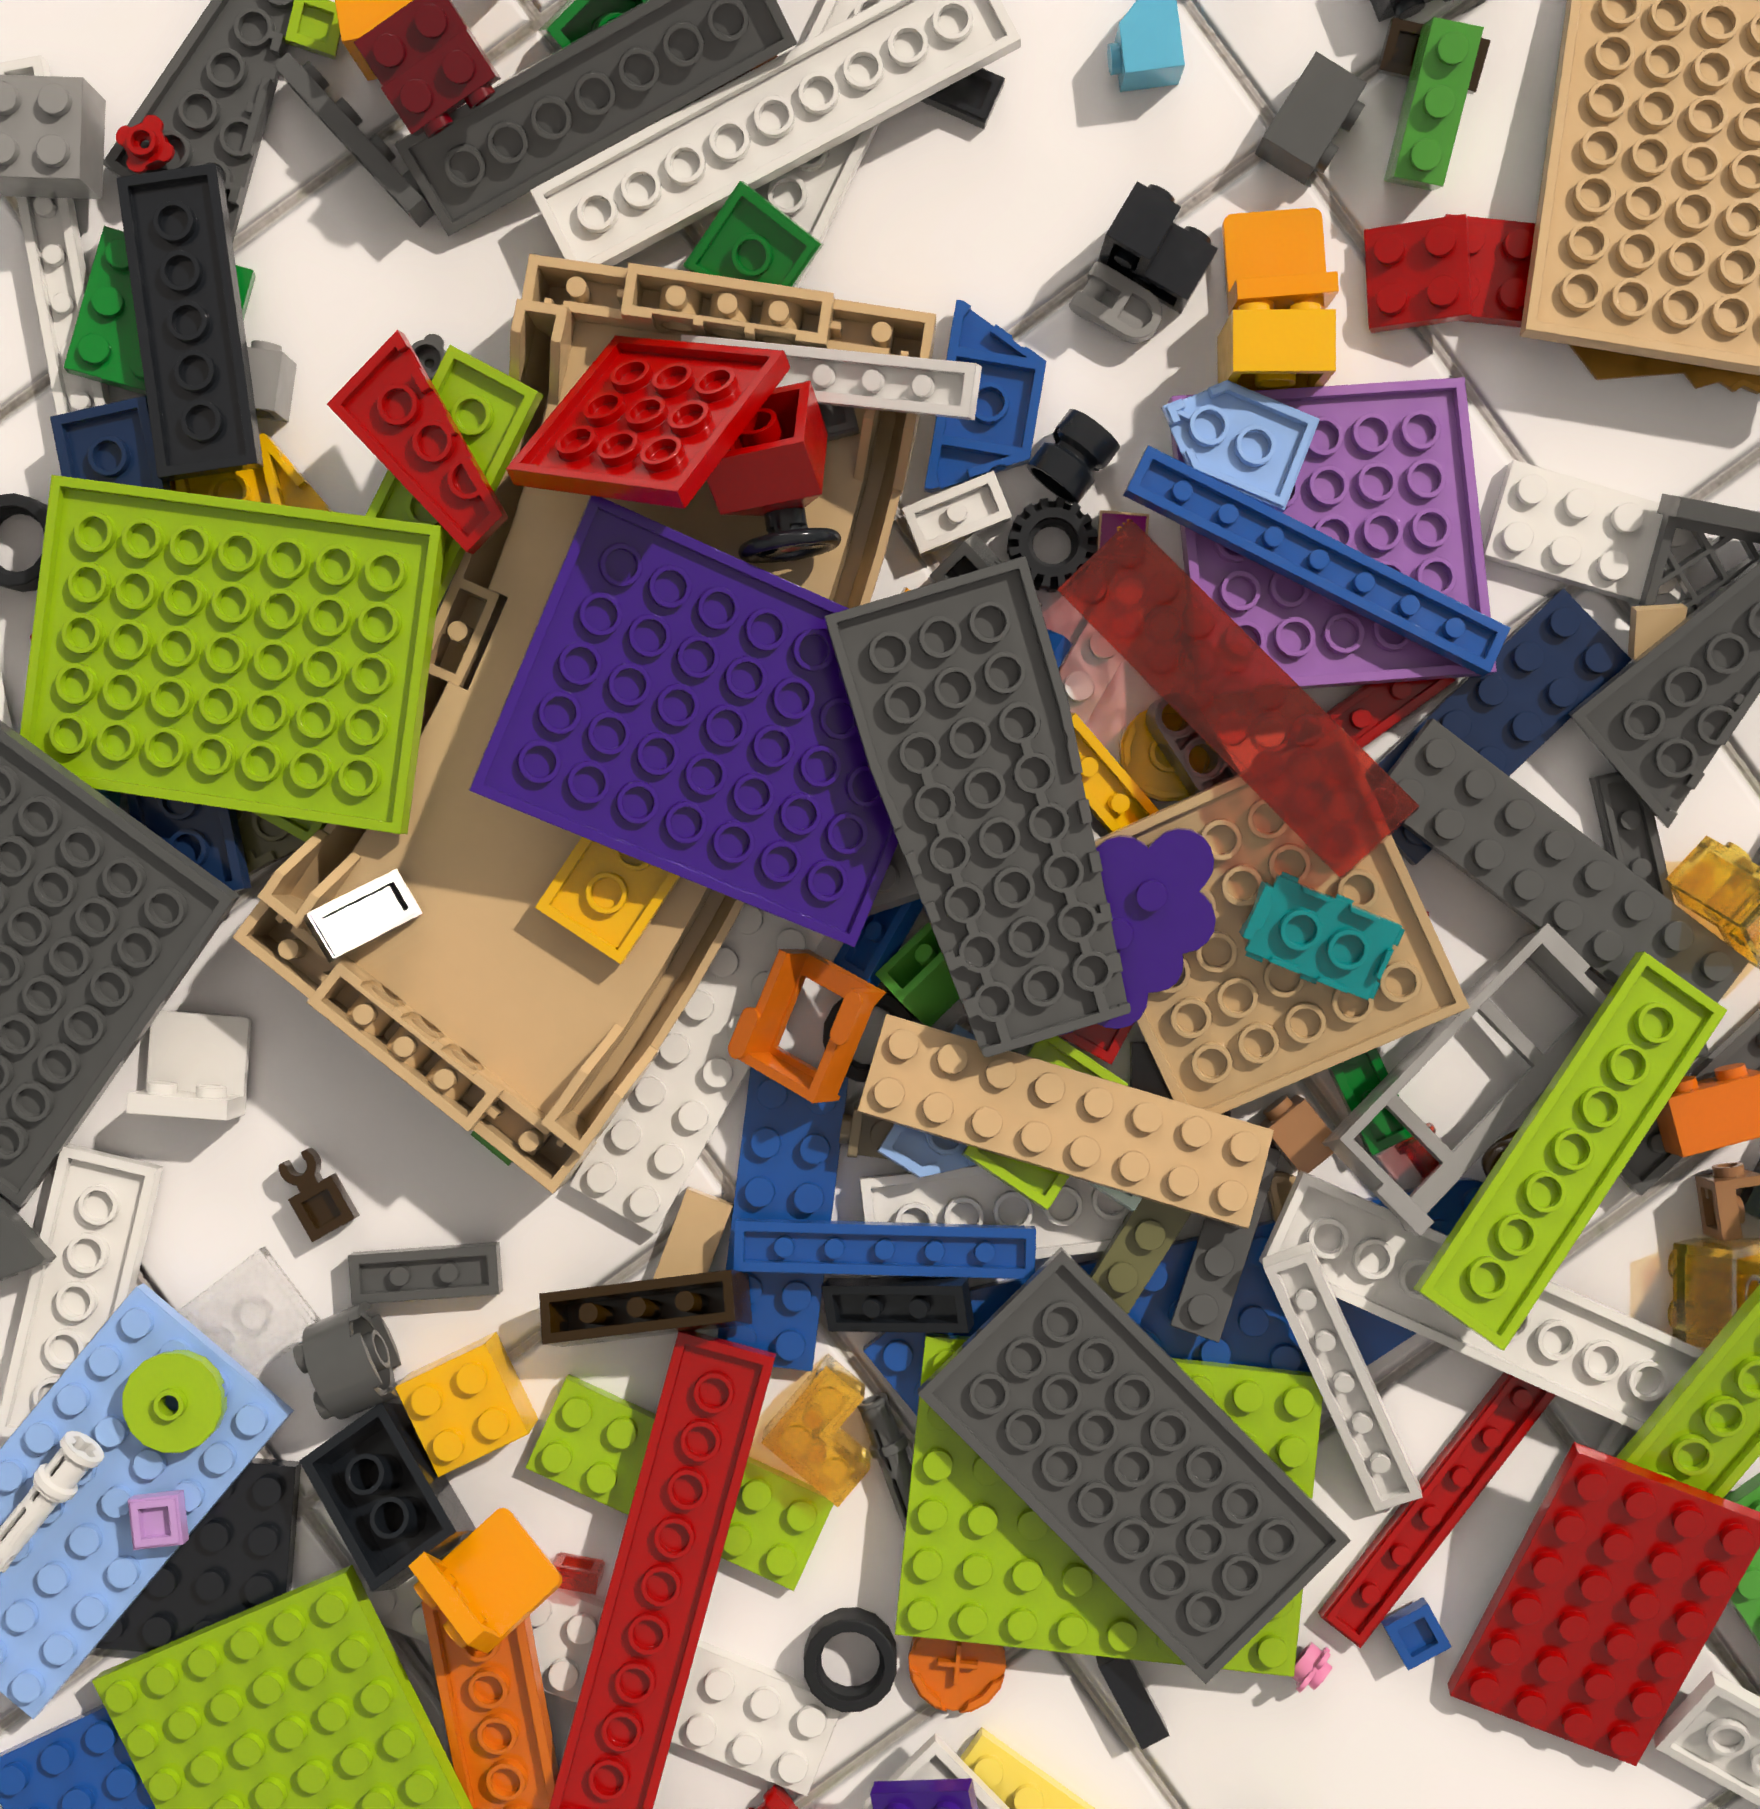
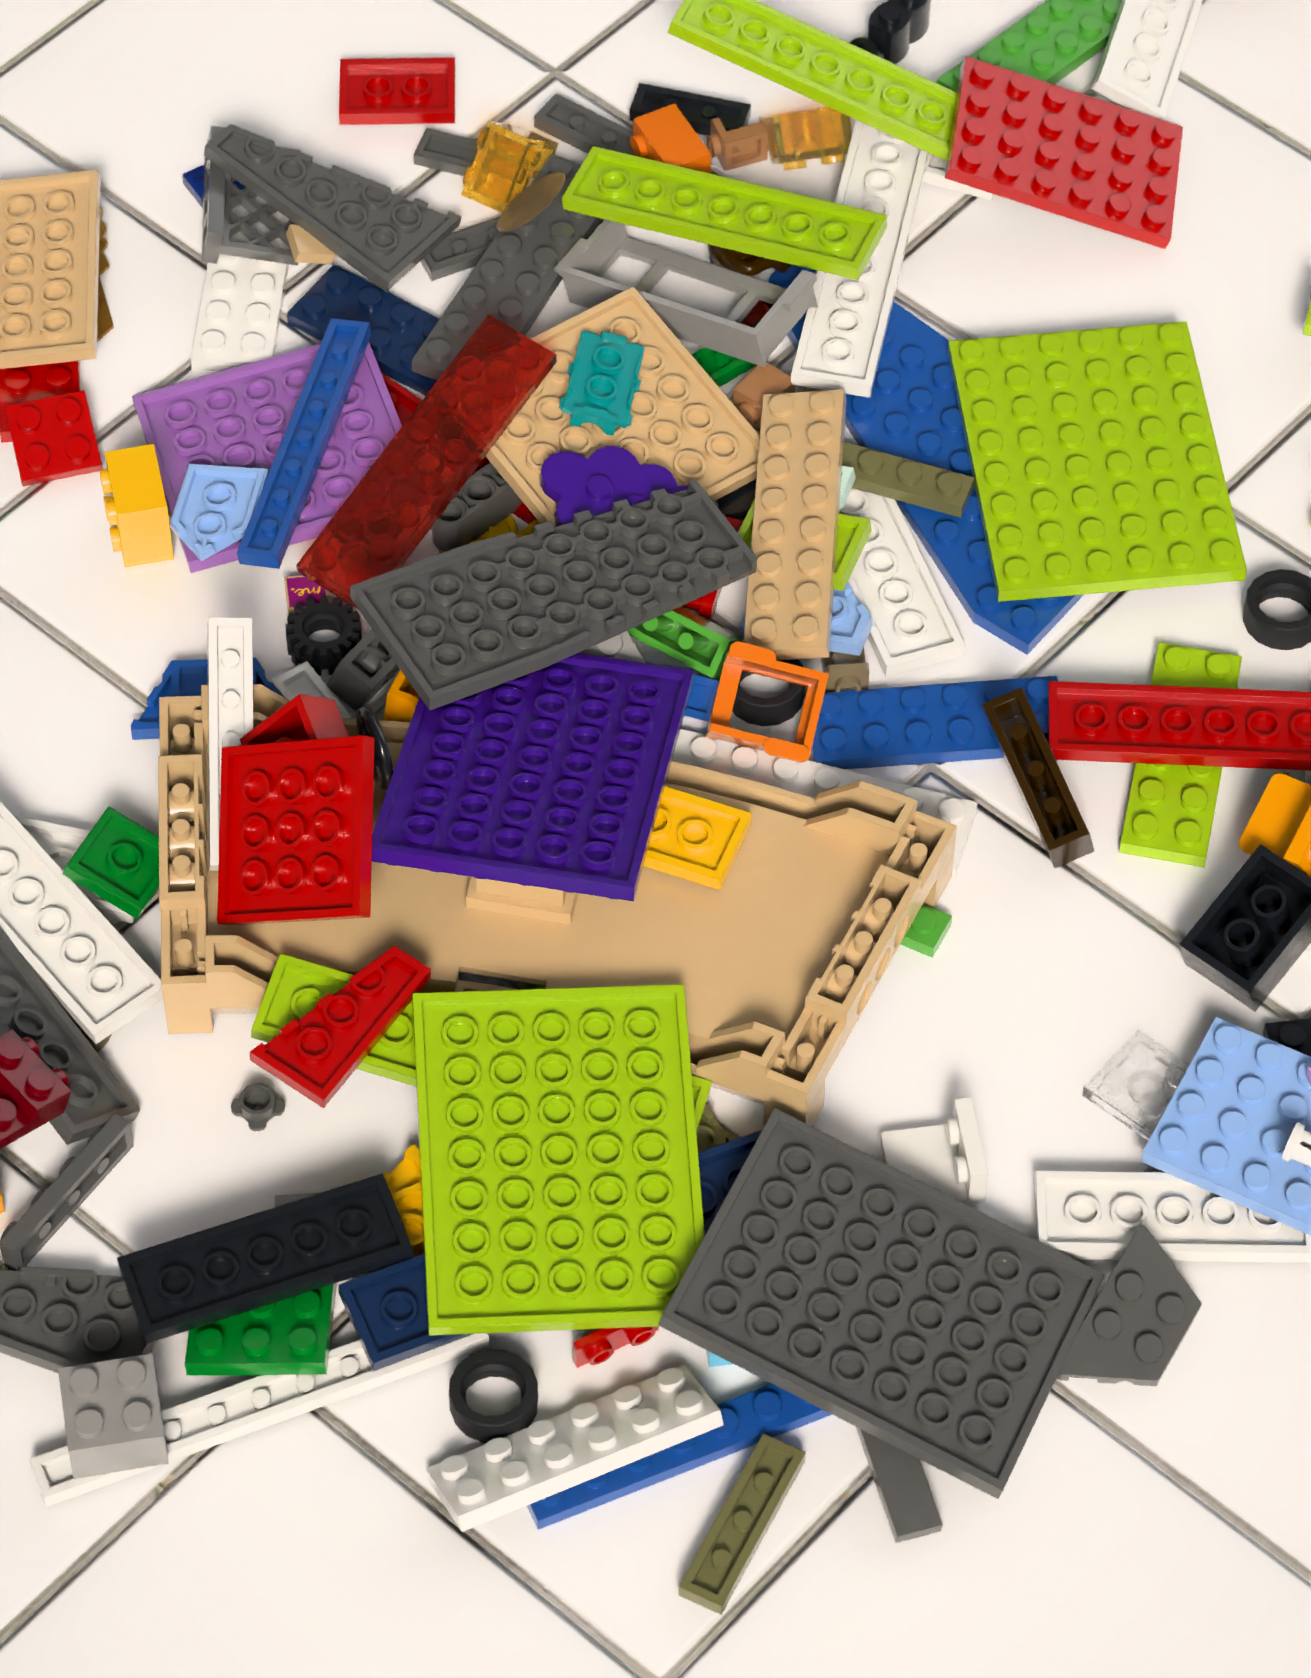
camera: 100 degrees left, 35 degrees down
red plate [116,115,175,174] -> none
lime plate [122,1350,227,1453] -> none
dark brown plate [278,1148,360,1242] -> none
dark grey brick [293,1302,404,1420] -> none
tile [303,869,422,963] -> none
dark grey plate [348,1242,503,1305] -> none
yellow brick [395,1332,539,1477] -> none
tan tile [653,1186,734,1279] -> none
blue plate [733,1218,1036,1279] -> none
clear yellow brick [761,1354,871,1507] -> none
black plate [821,1278,975,1333] -> none
dark grey pin [856,1393,912,1532] -> none
orange tile [908,1637,1006,1713] -> none
dark grey plate [917,1247,1351,1684] -> none
black wheel [1027,409,1120,504] -> none
light grey plate [1069,262,1162,343] -> none
black piece [1096,1656,1170,1750] -> none
black brick [1097,181,1218,314] -> none
dark grey plate [1169,1148,1281,1343] -> none
light orange bracket [1222,208,1339,316] -> none
white plate [1262,1241,1423,1512] -> none
bright pink plate [1292,1642,1332,1693] -> none
red tile [1318,1372,1556,1648] -> none
blue plate [1381,1597,1452,1671] -> none
none -> dark tan sticker [496,172,566,232]

